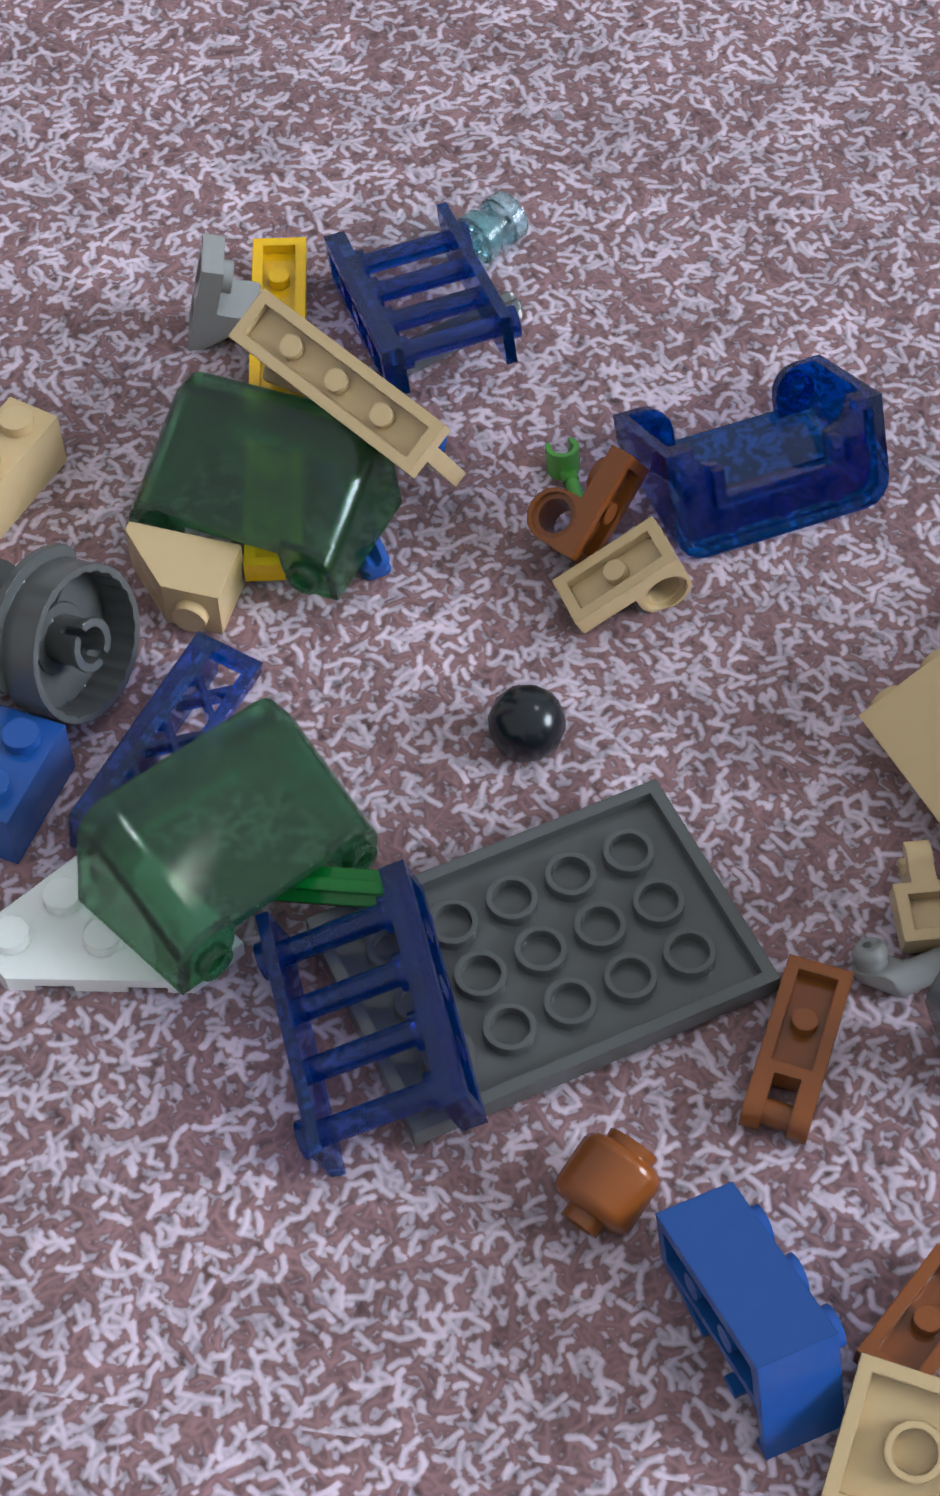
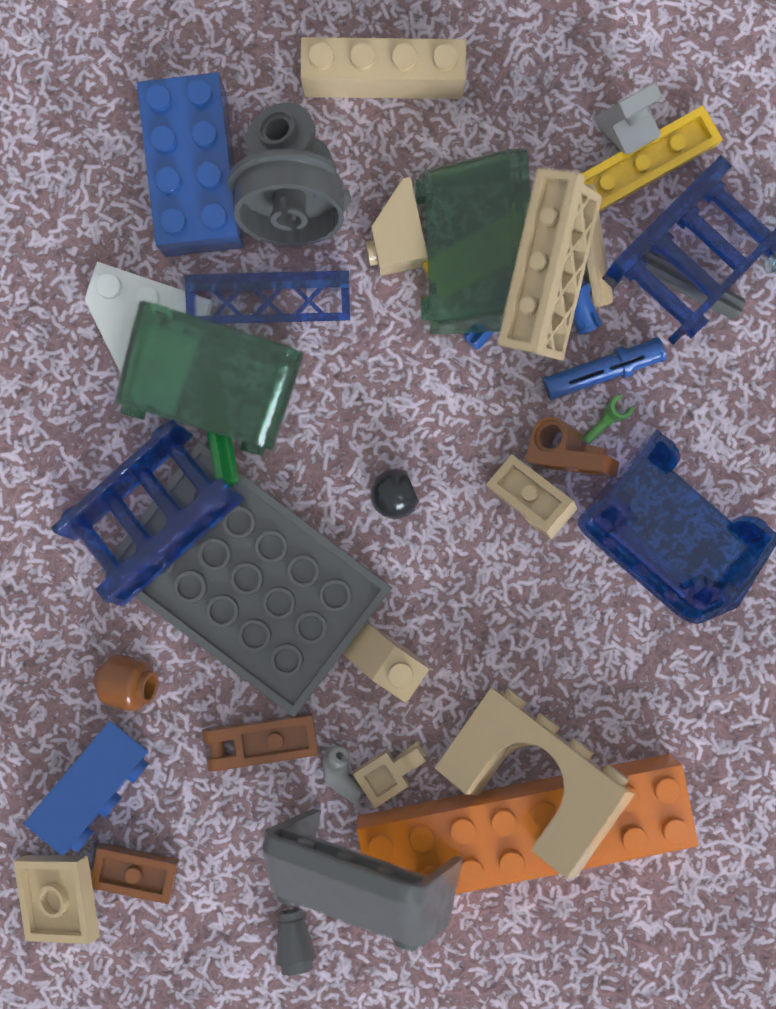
camera: 65 degrees right, 35 degrees up
none -> tan slope [343,622,430,703]
none -> blue pin [543,337,667,401]

